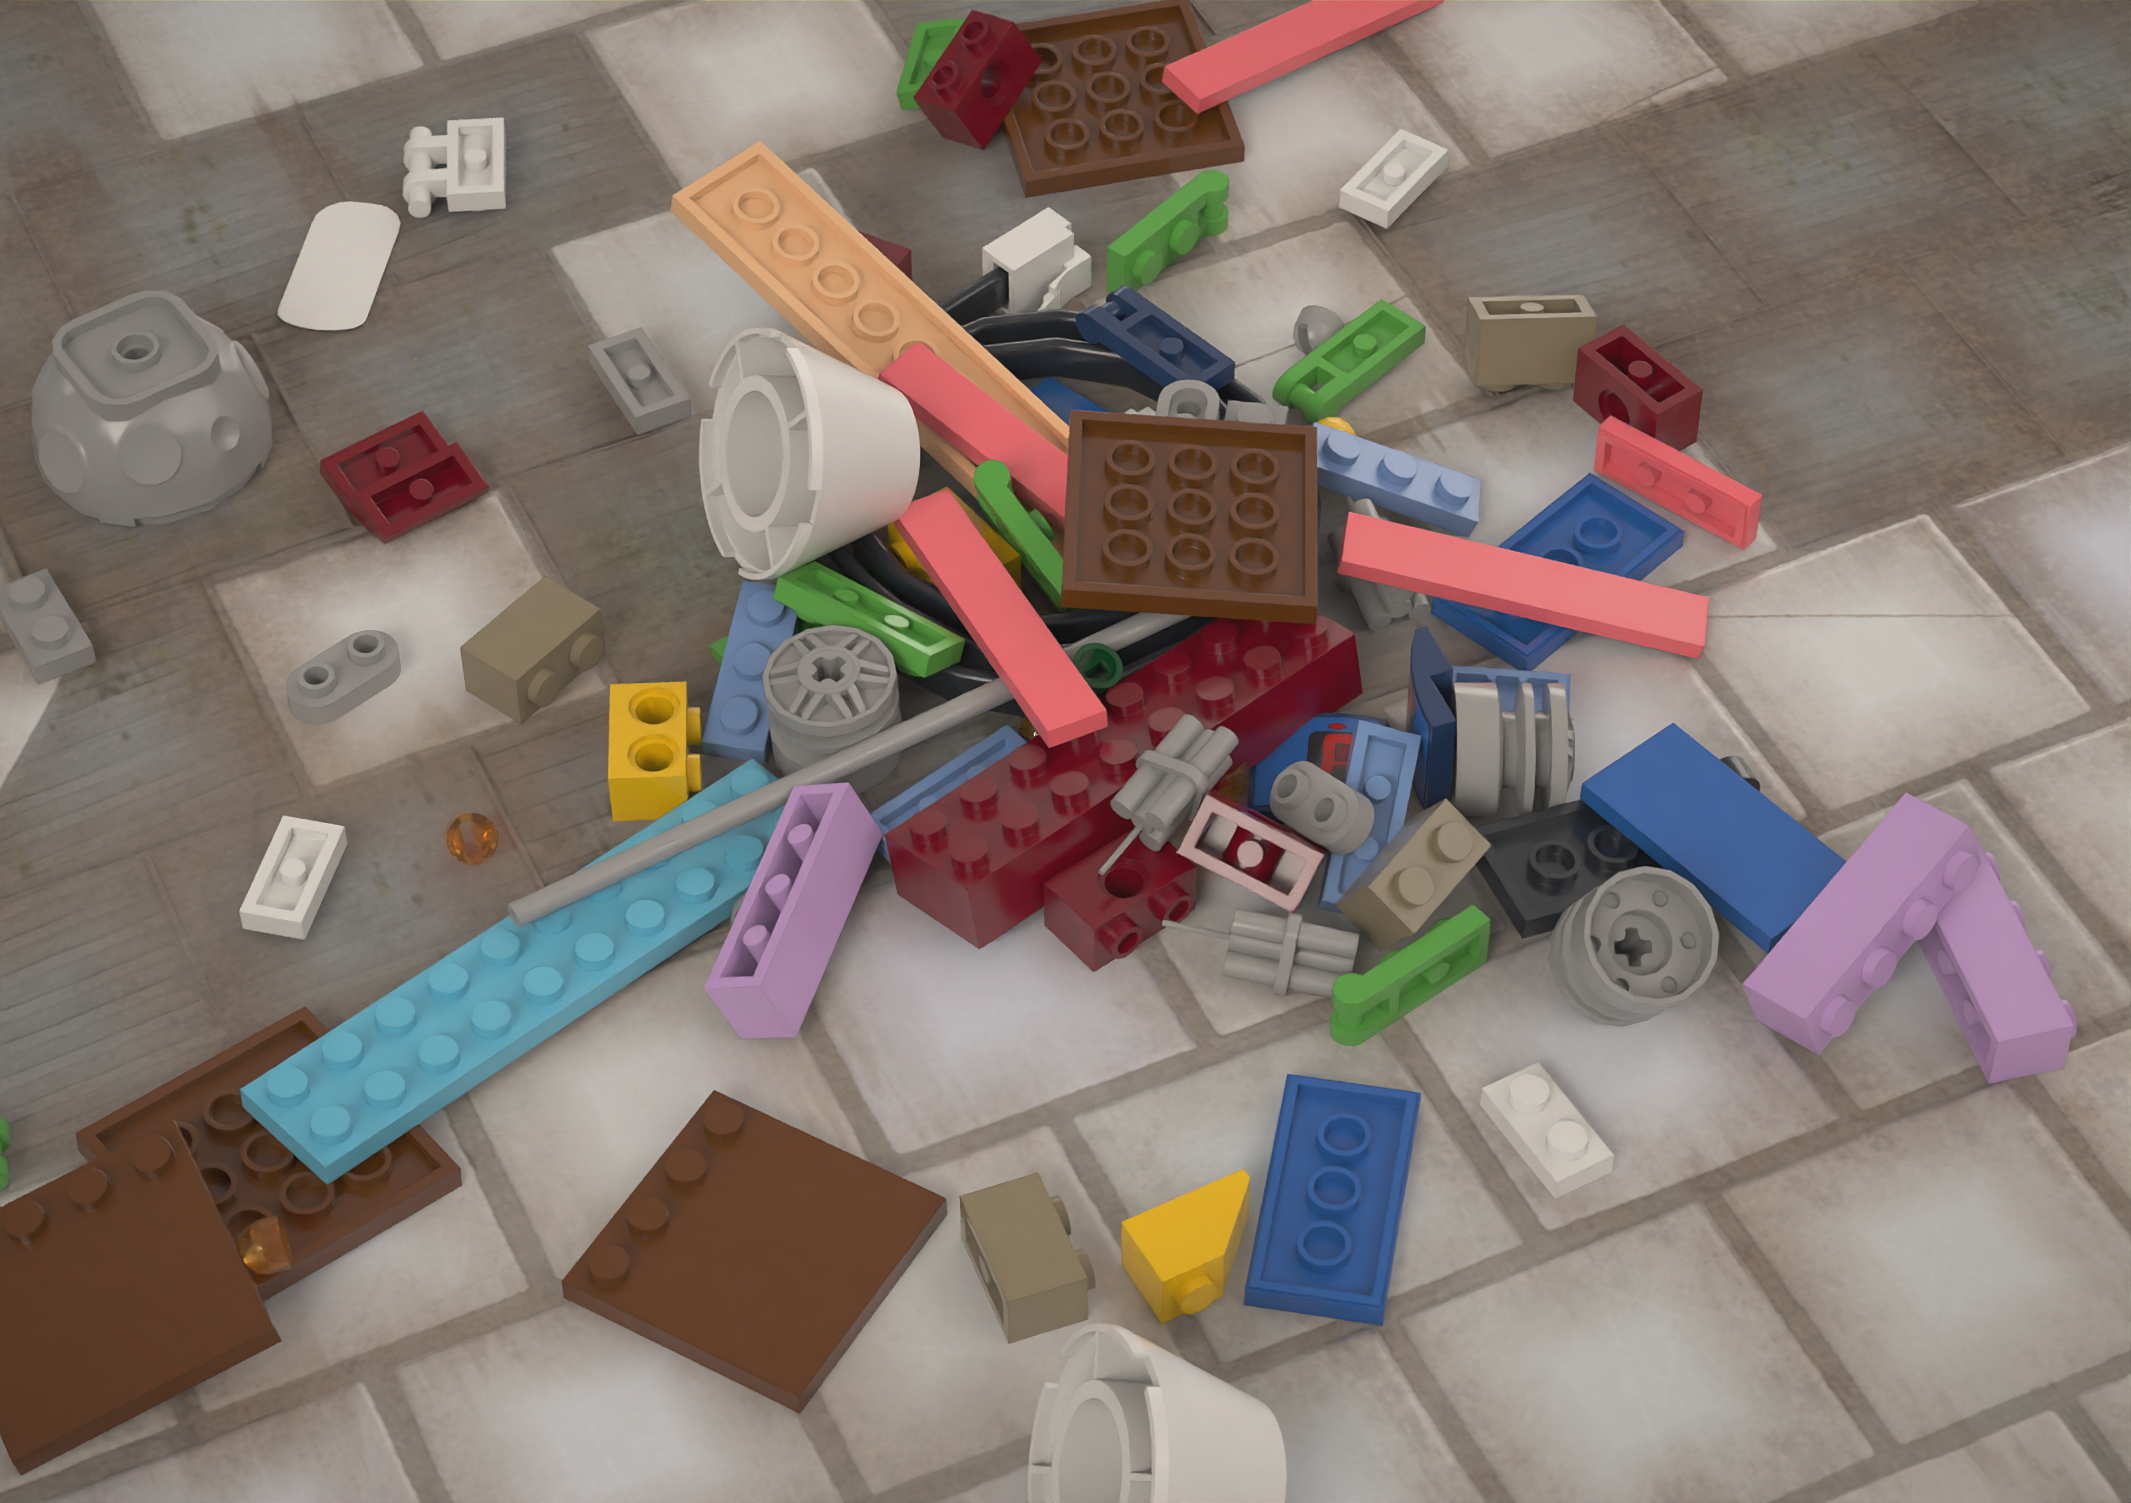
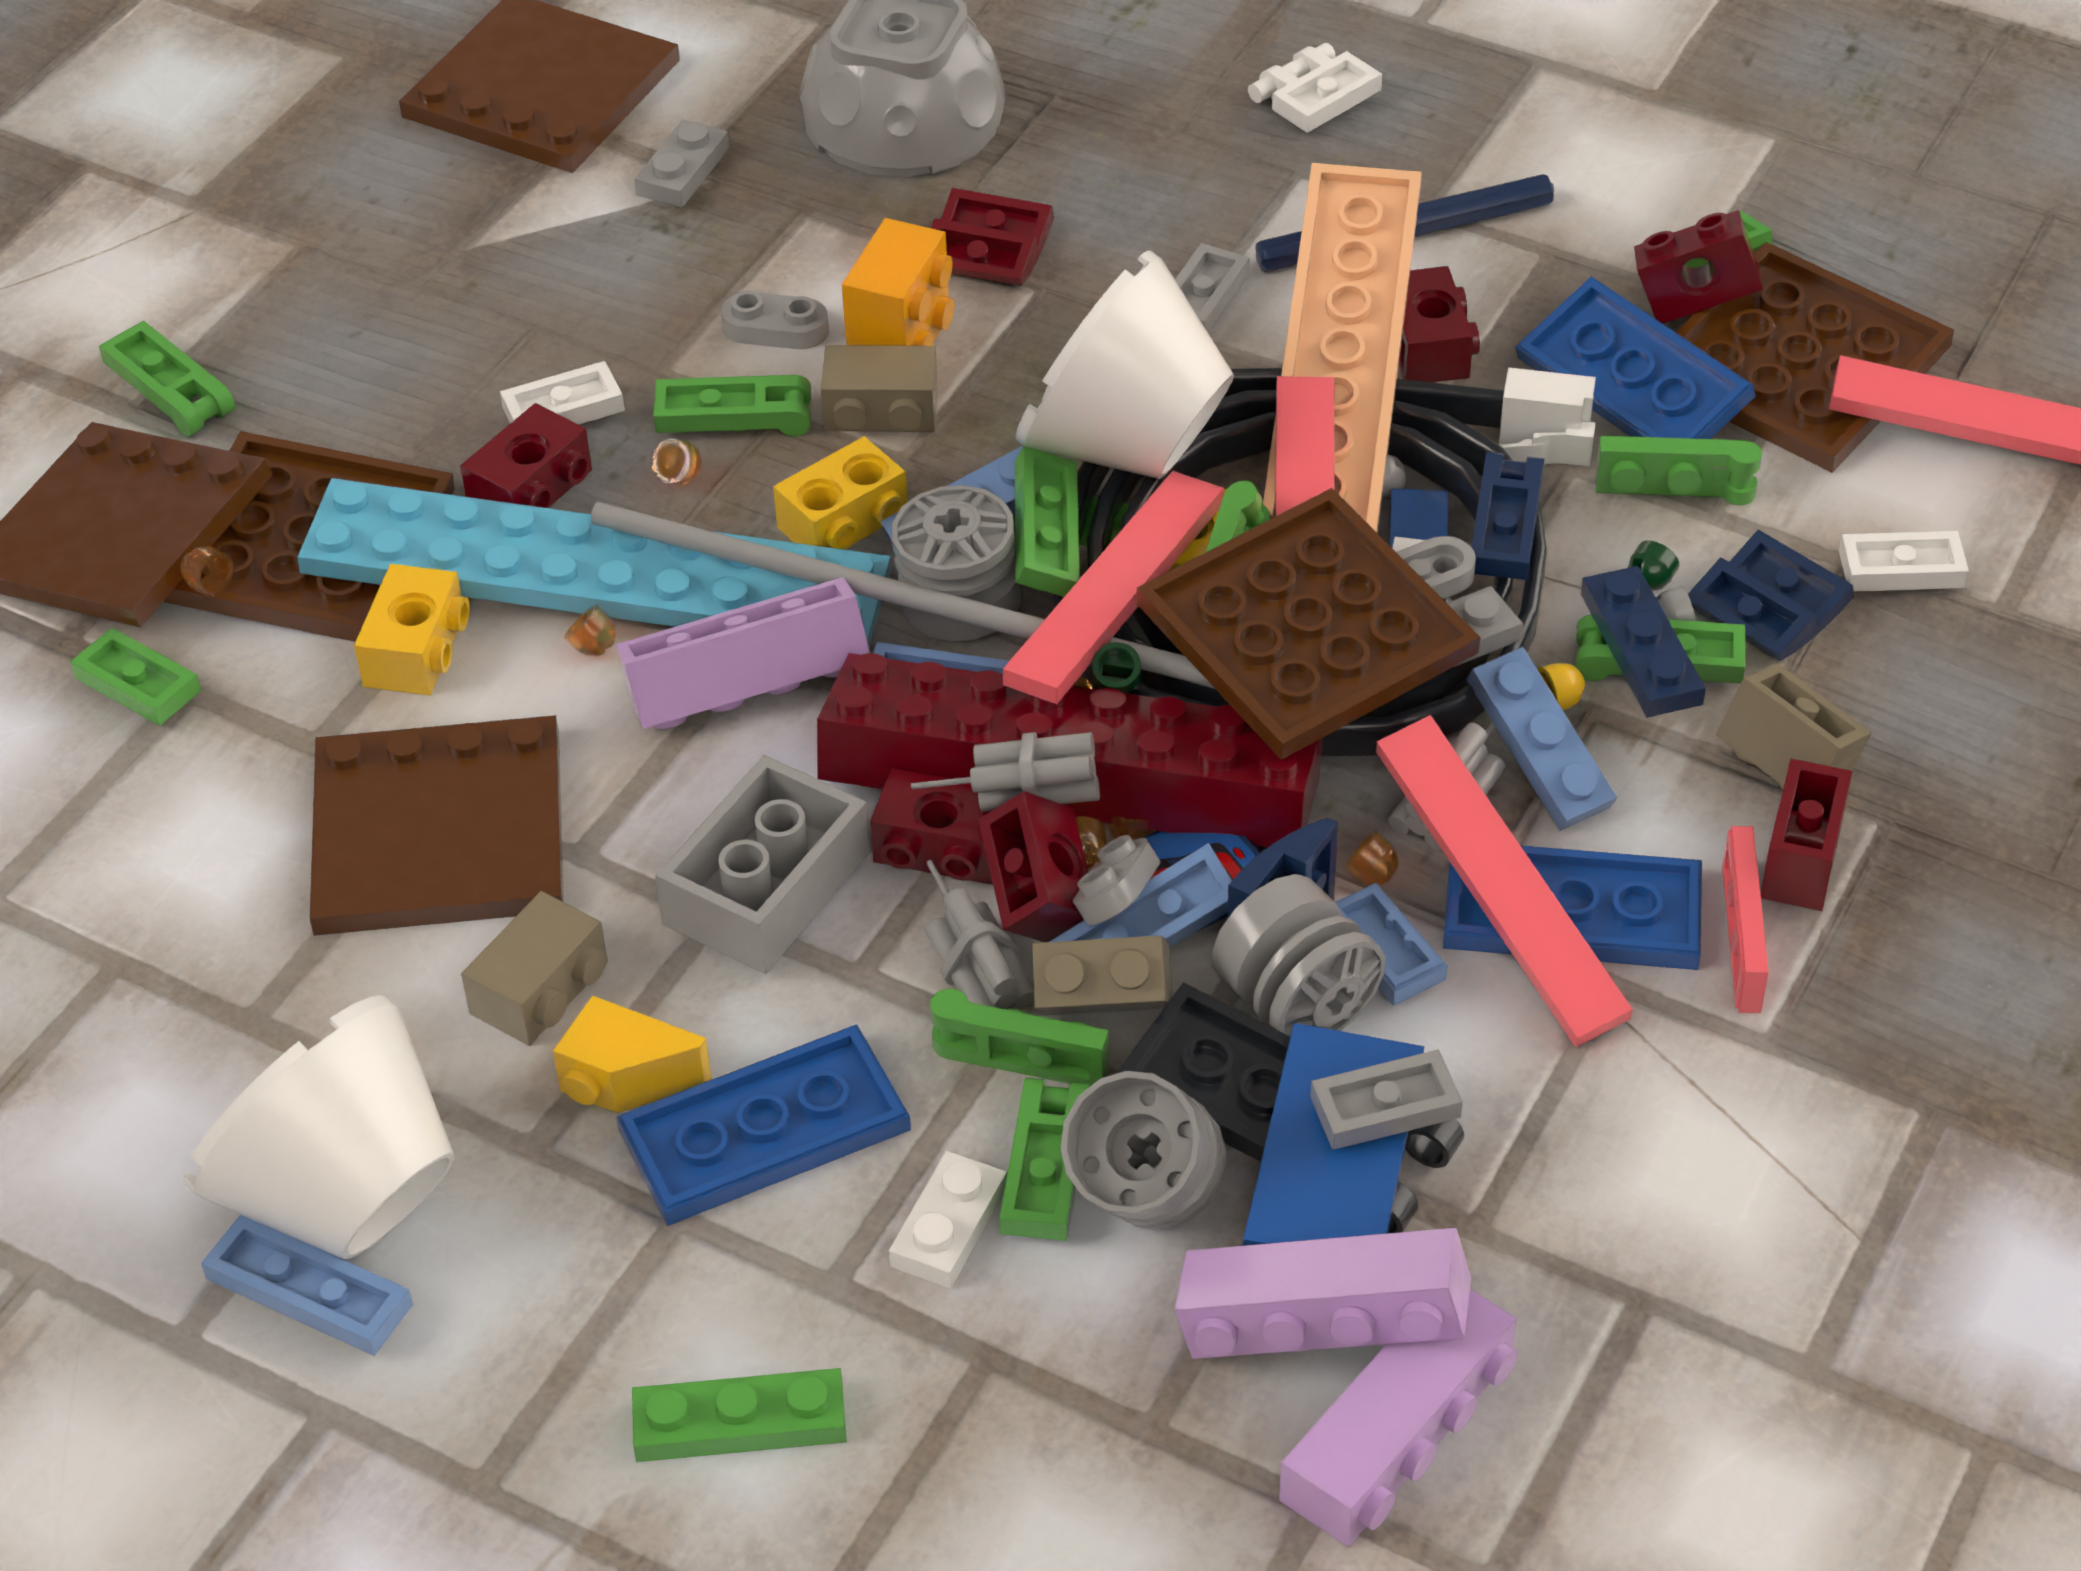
camera: 55 degrees right, 0 degrees up
white sticker [278,202,401,331] -> none
none -> bright green plate [70,627,201,726]
none -> yellow brick [354,564,470,696]
none -> dark red brick [460,403,592,508]
none -> clear orange hinge [564,604,616,657]
none -> bright green plate [632,1368,847,1462]
none -> bright green plate [654,375,812,436]
none -> light grey brick [655,755,871,974]
none -> light orange brick [841,218,955,346]
none -> bright green plate [999,1077,1091,1241]
none -> dark blue axle [1255,174,1554,272]
none -> light grey plate [1310,1049,1463,1150]
none -> clear orange hinge [1344,830,1399,886]
none -> blue tile [1515,276,1756,439]
none -> dark blue plate [1581,566,1706,718]
none -> dark green hinge [1628,540,1680,591]
none -> dark blue slope [1688,529,1854,661]

